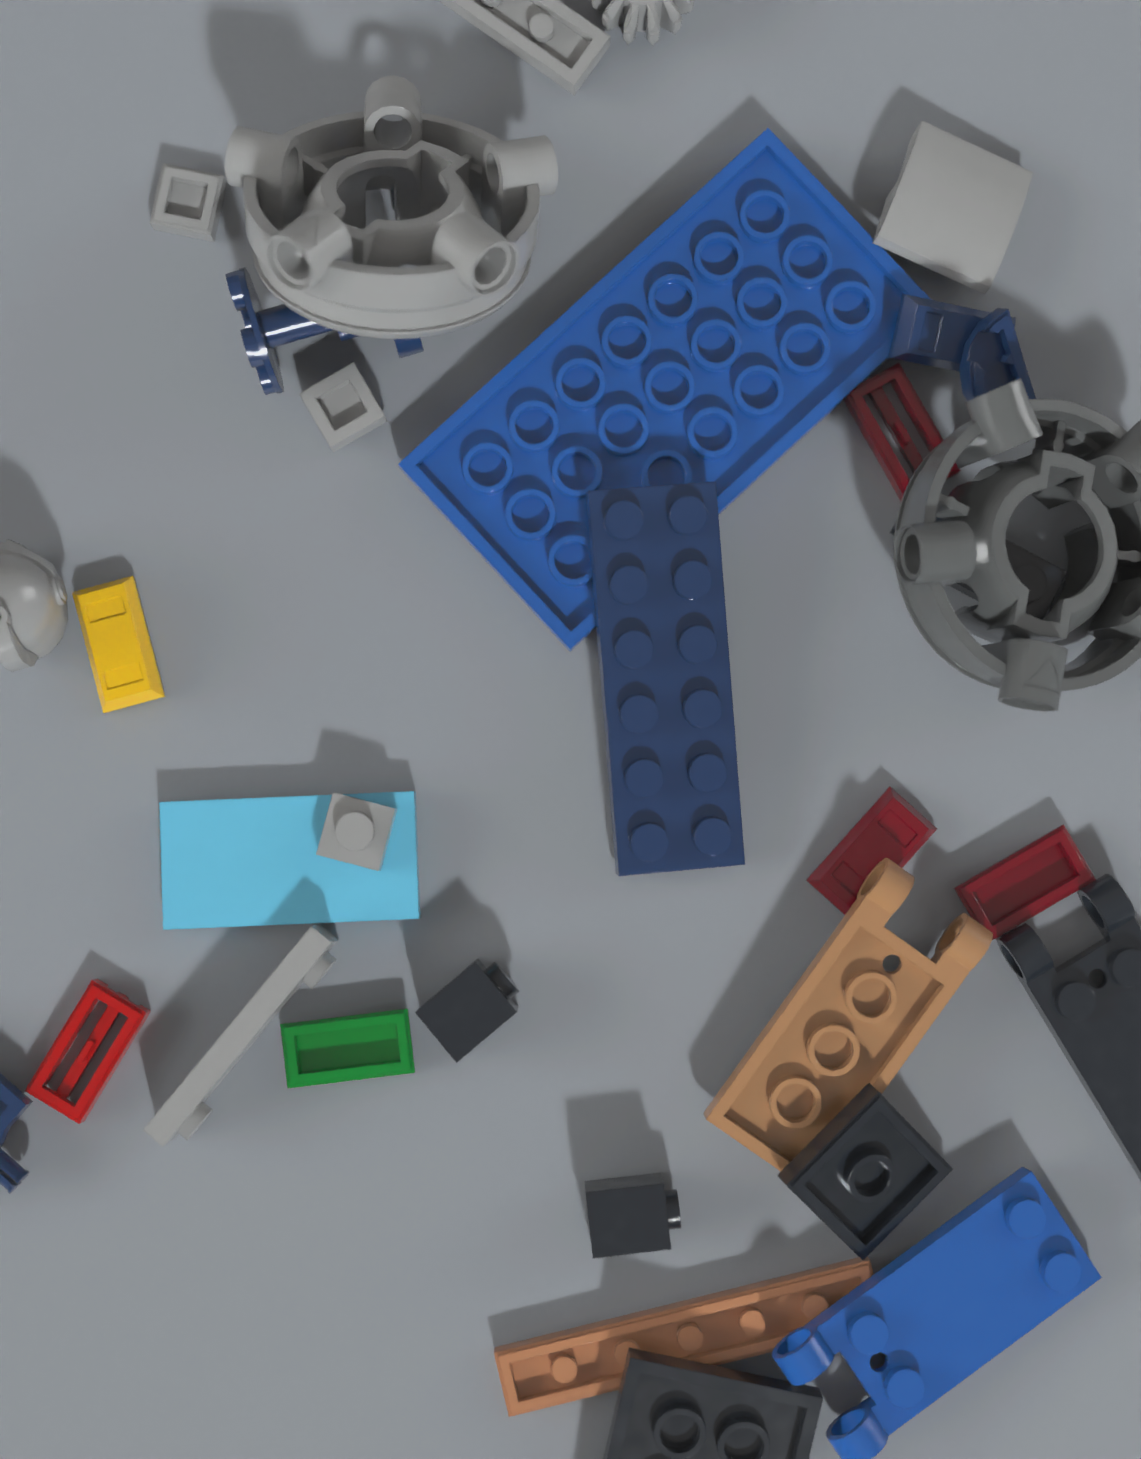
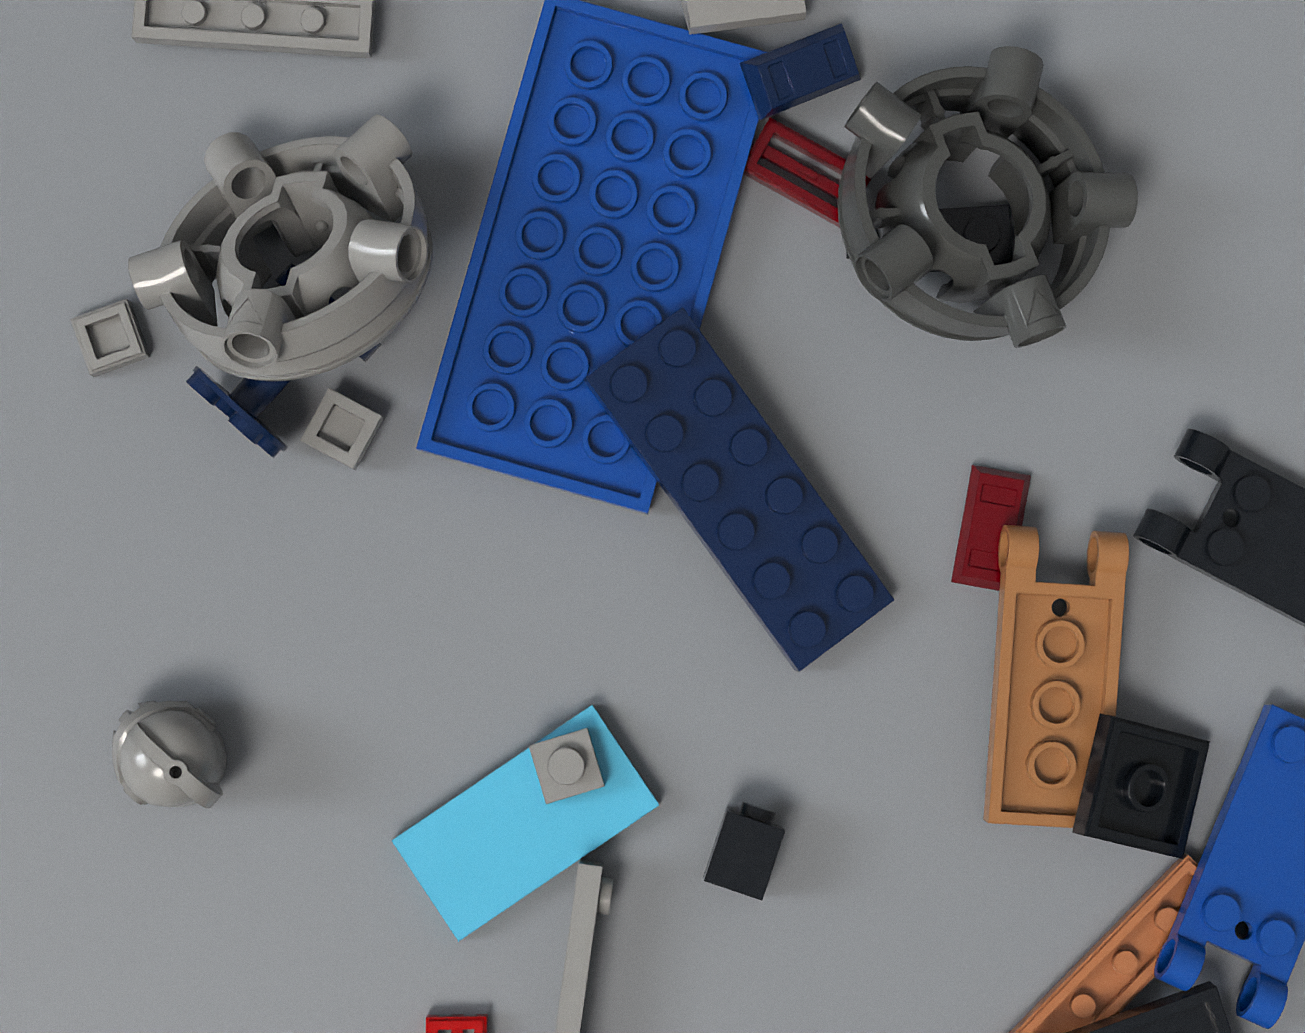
camera: 25 degrees left, 0 degrees up
yellow tile [72,576,165,713] -> none
green tile [280,1008,415,1089] -> none
black brick [585,1172,681,1259] -> none
dark red tile [954,824,1096,940] -> none
dark blue tile [959,308,1036,401] -> none

